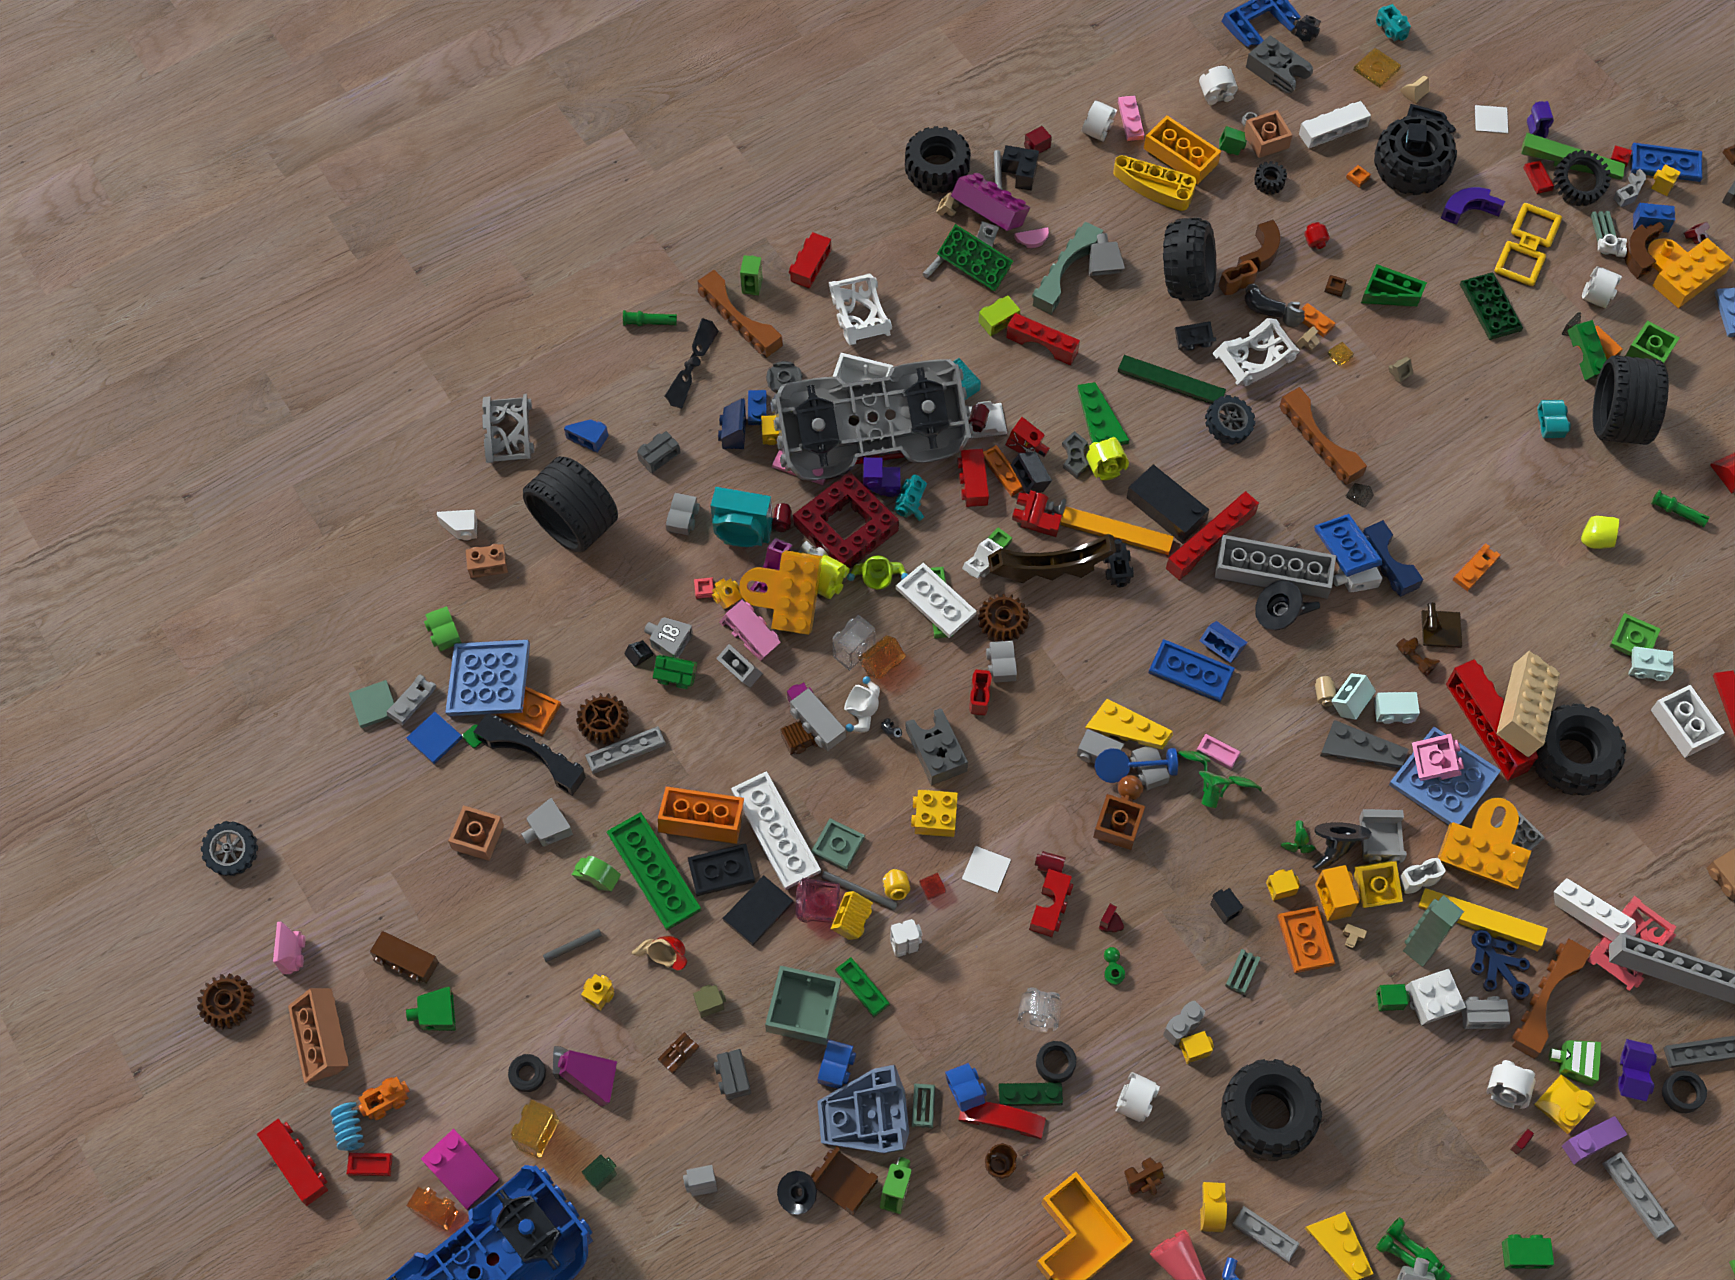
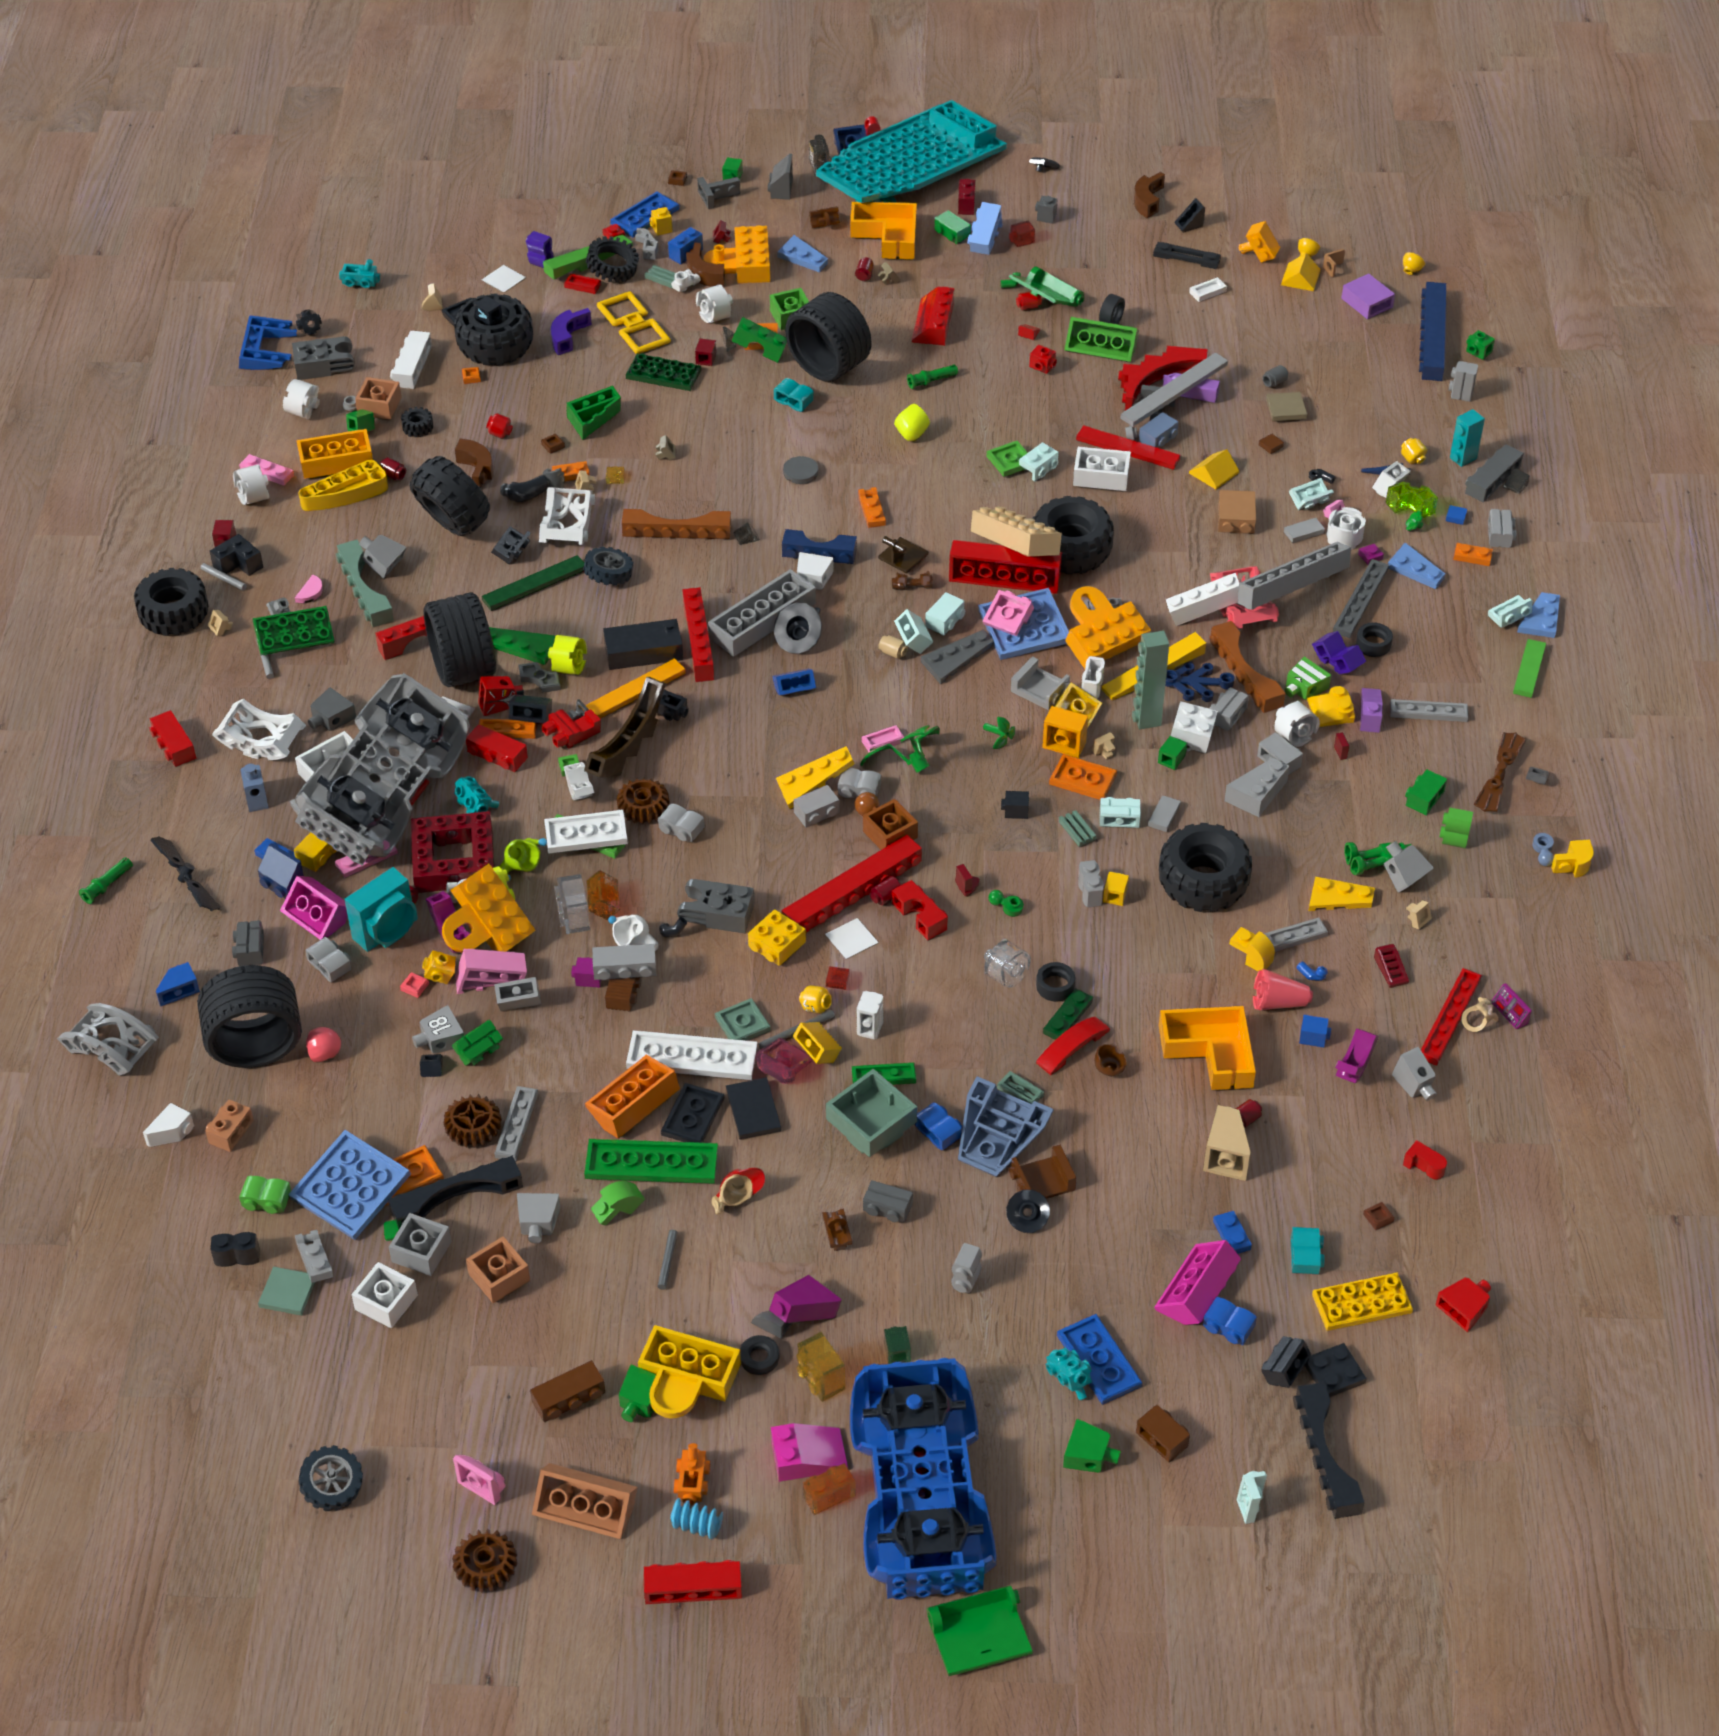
camera: 55 degrees left, 15 degrees down
red tile [346,1153,393,1176] -> none
blue tile [406,712,462,764] -> none
yellow brick [581,974,614,1011] -> none
olive brick [693,985,726,1018] -> none
dark orange arch [698,270,783,358] -> none
bright green brick [740,255,763,295] -> none
dark grey tile [766,361,802,393] -> none
dark purple brick [863,457,900,497] -> none
bright green torso [880,1157,912,1214] -> none
blue brick [945,1063,987,1112] -> none
magenta brick [951,173,1031,231] -> none
red brick [969,669,992,716] -> none
lime brick [978,296,1021,336] -> none
blue piece [1095,748,1178,783] -> none
white brick [1115,1072,1160,1122] -> none
reddish brown hips [1124,1157,1165,1195] -> none
blue tile [1148,639,1235,702] -> none
dark orange brick [1219,260,1258,295] -> none
yellow brick [1266,869,1300,901] -> none
black piece [1312,822,1372,870] -> none
blue tile [1314,514,1382,577] -> none
clear yellow tile [1353,48,1401,88] -> none
none -> black brick [210,1232,260,1267]
none -> sand blue torso [240,764,269,812]
none -> dark pink slope [280,876,348,940]
none -> coral hair [306,1027,341,1062]
none -> dark grey torso [308,687,356,731]
none -> white brick [352,1262,418,1329]
none -> dark red brick [379,457,407,480]
none -> light grey brick [389,1213,452,1276]
none -> black tyre [423,592,496,688]
none -> yellow brick [638,1325,741,1418]
none -> dark red brick [695,338,717,366]
none -> red brick [781,834,922,933]
none -> dark grey tile [783,456,818,484]
none -> light aqua brick [1100,797,1140,828]
none -> light grey tile [1148,795,1181,832]
none -> light grey wedge [1225,758,1290,817]
none -> light grey brick [1257,732,1303,775]

